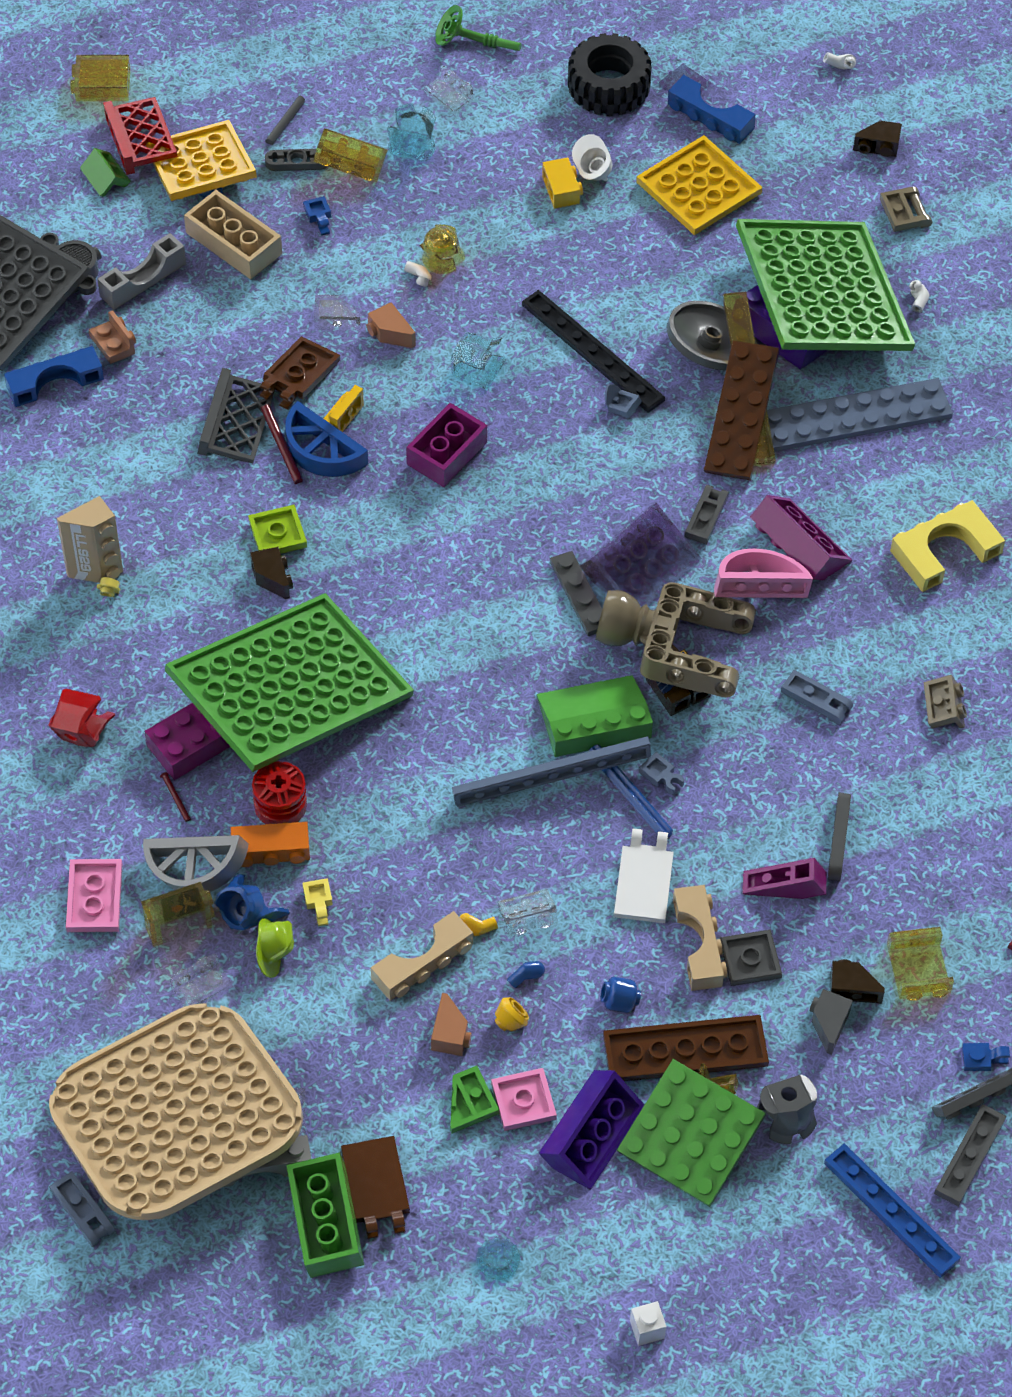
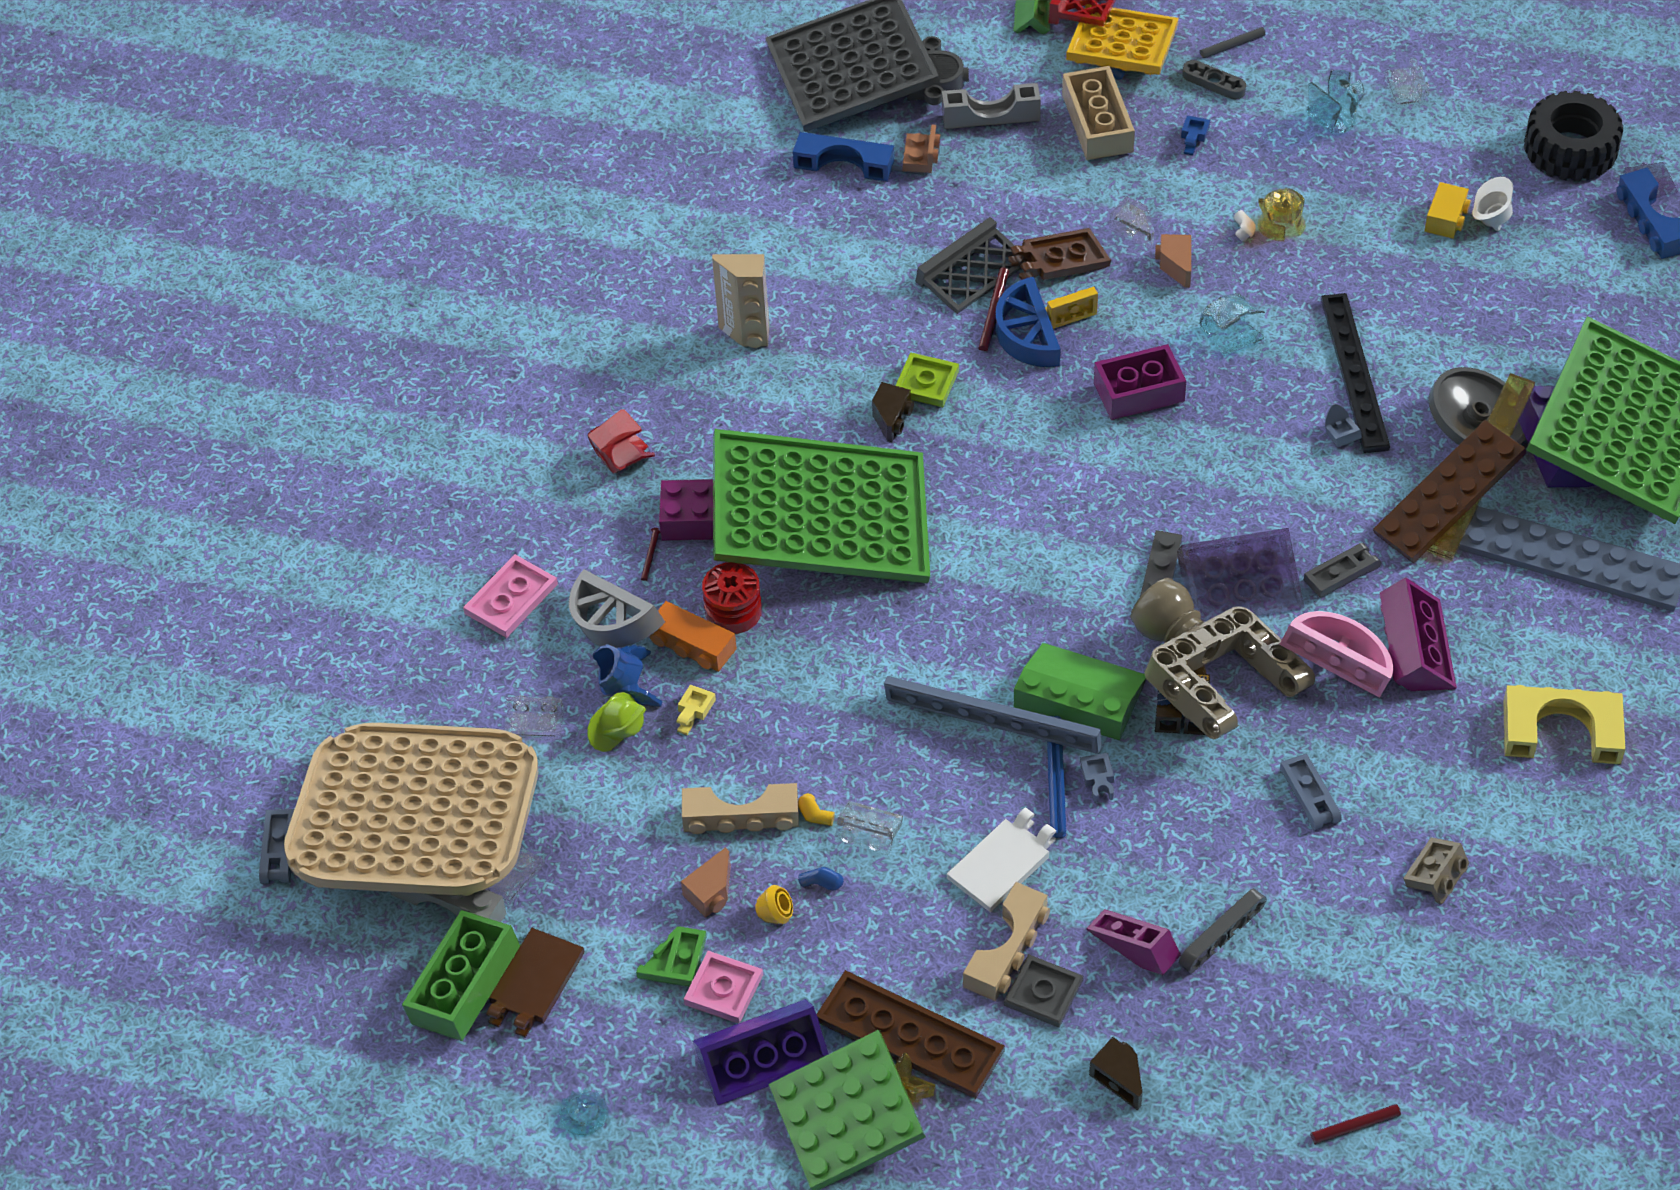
camera: 40 degrees right, 5 degrees down
light yellow plate [97,577,120,597] -> none
clear yellow panel [141,882,215,947] -> none
clear yellow brick [313,128,388,182] -> none
bright green dish [435,5,522,51] -> none
blue head [600,976,641,1013] -> none
yellow plate [636,135,763,235] -> none
dark grey piece [757,1075,817,1144] -> none
dark grey slope [809,989,853,1055] -> none
clear yellow panel [887,927,954,1001] -> none

